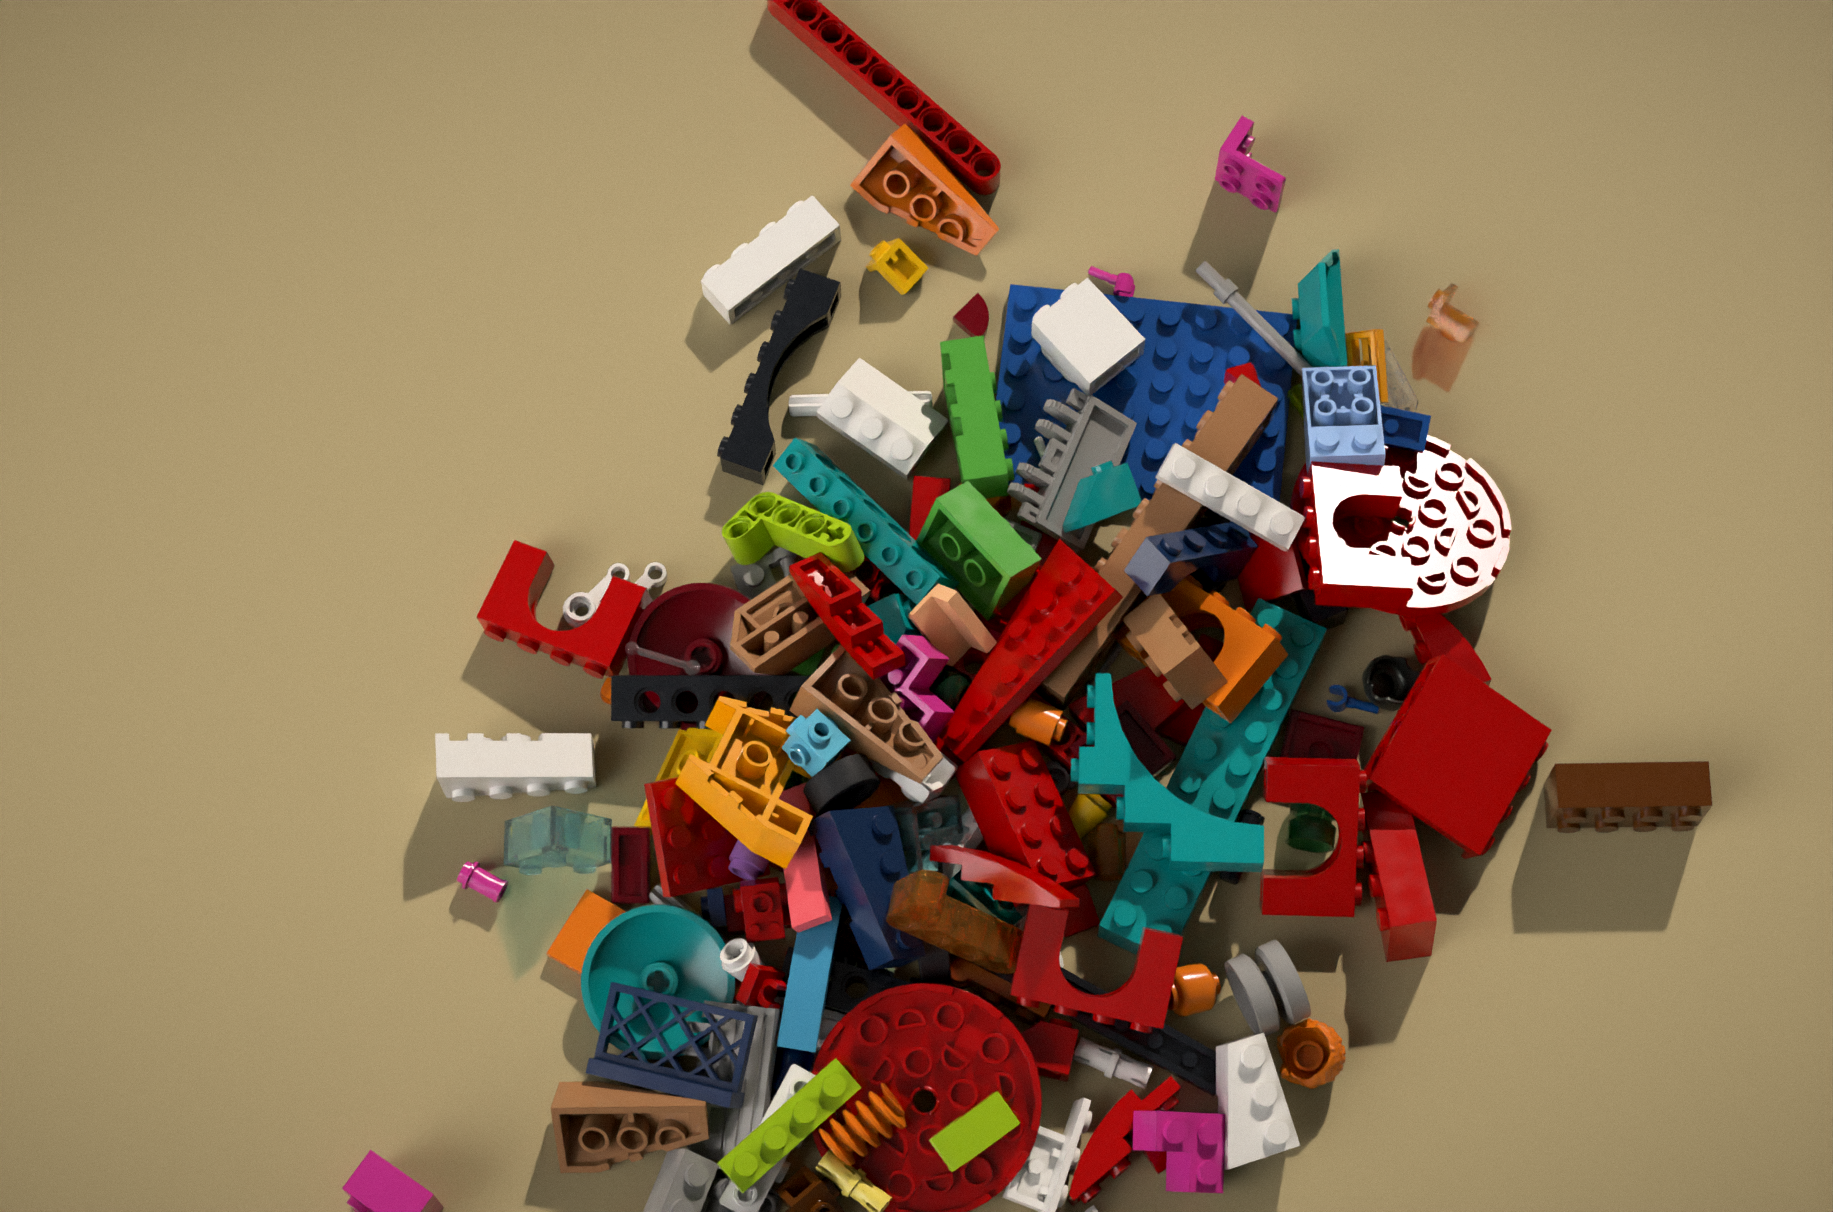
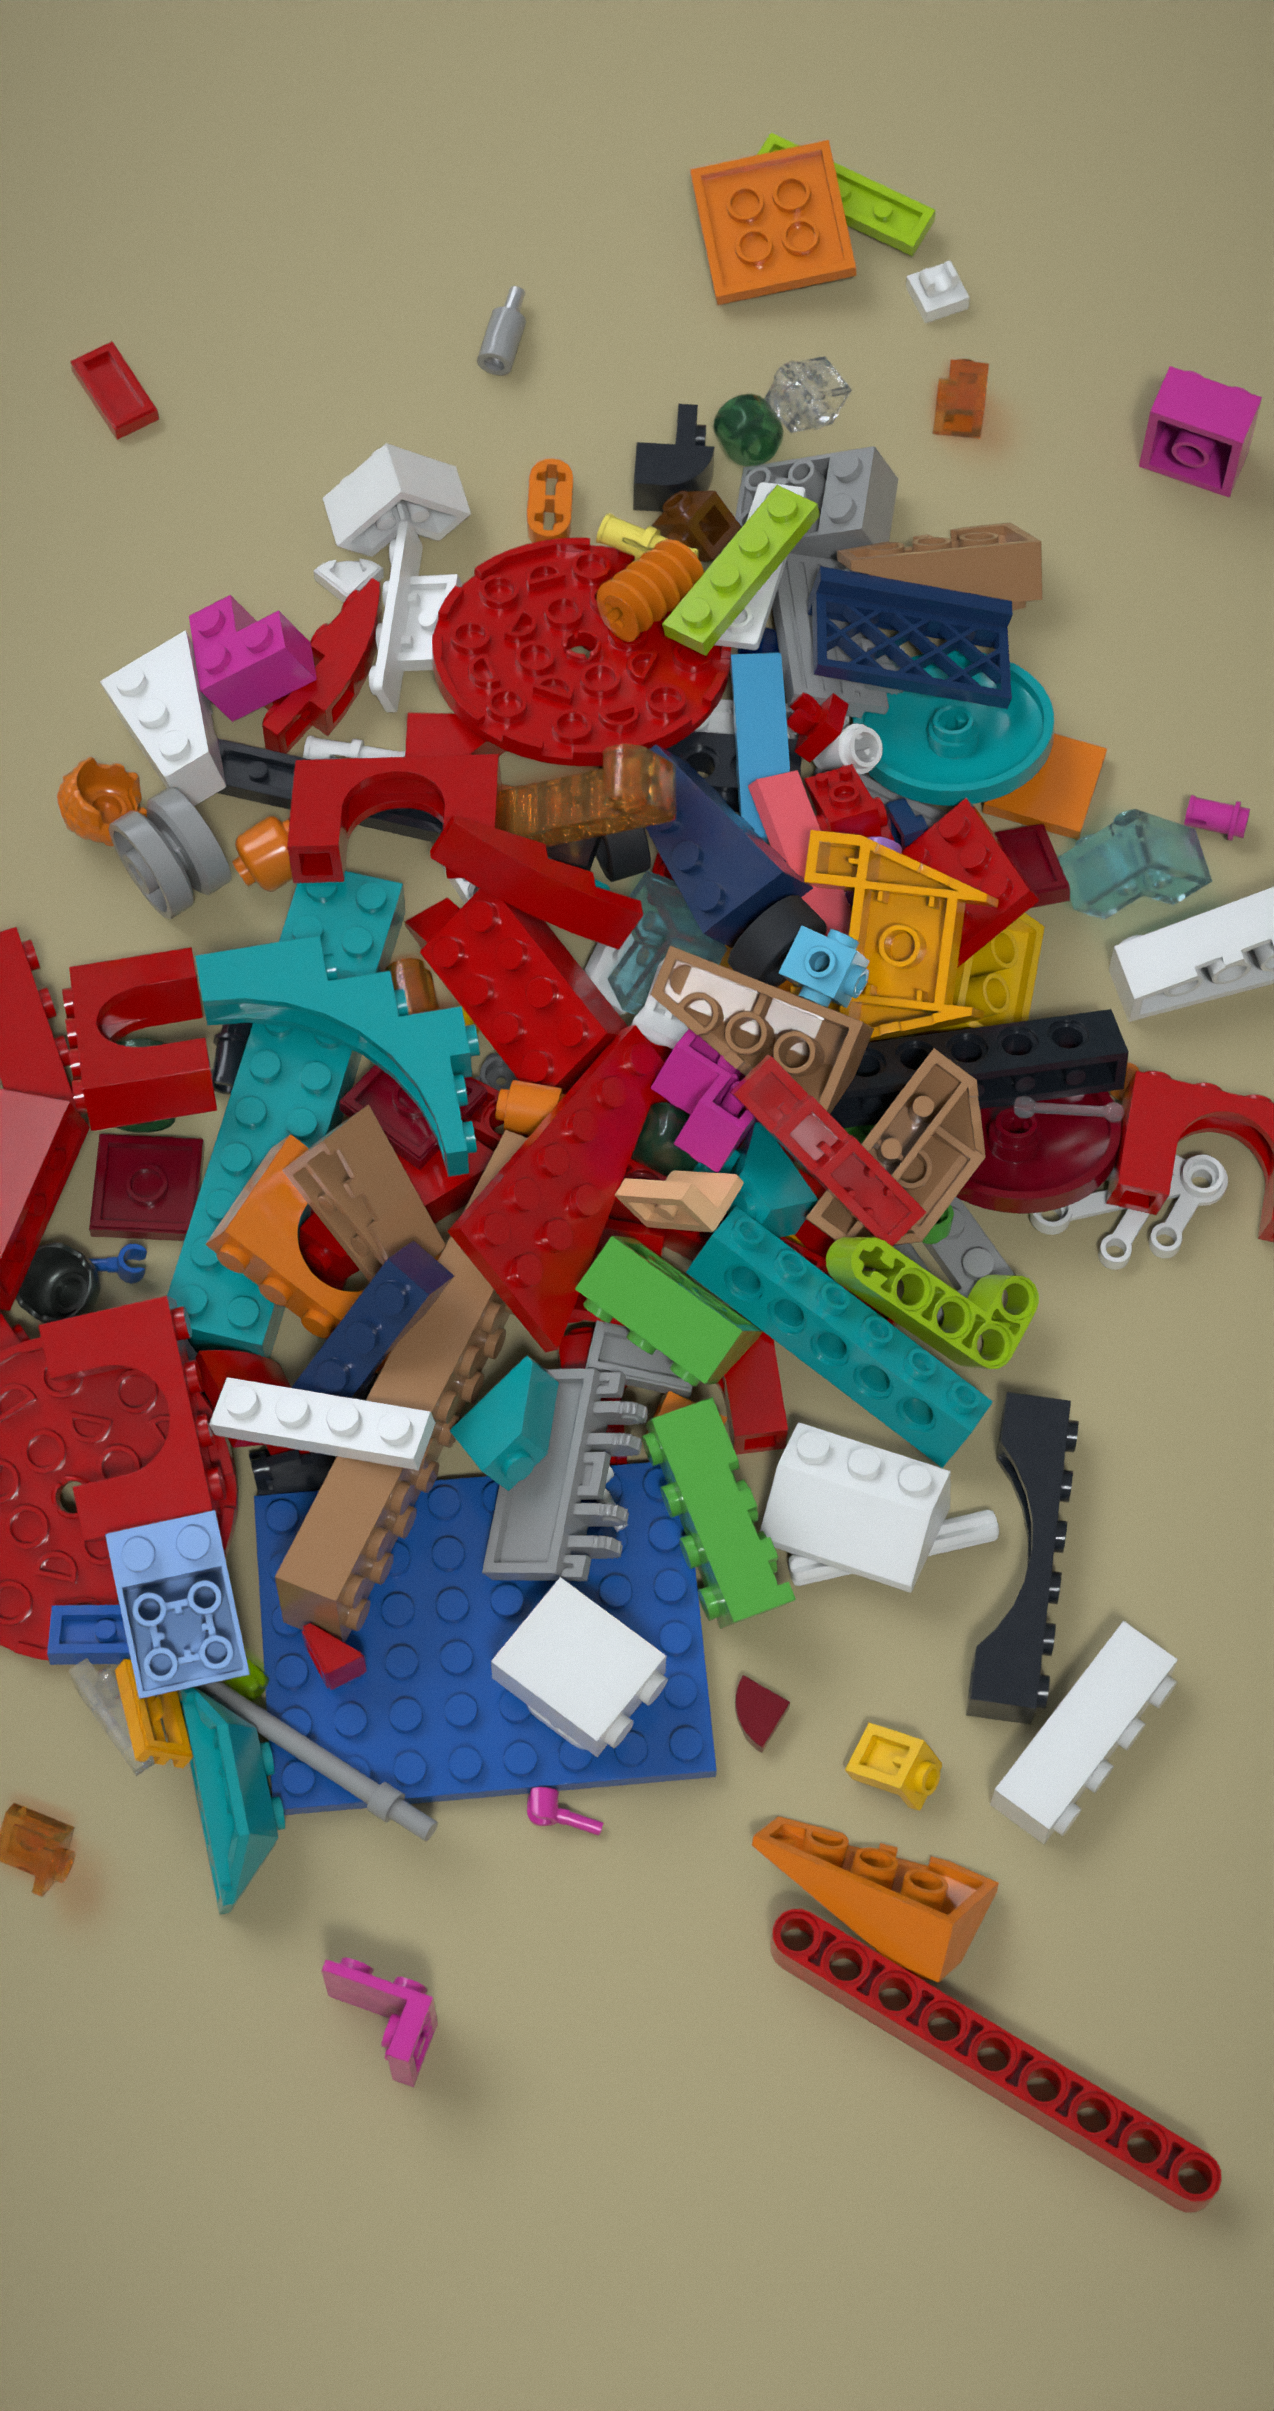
camera: 165 degrees right, 5 degrees down
lime slope [929,1091,1020,1172] -> none

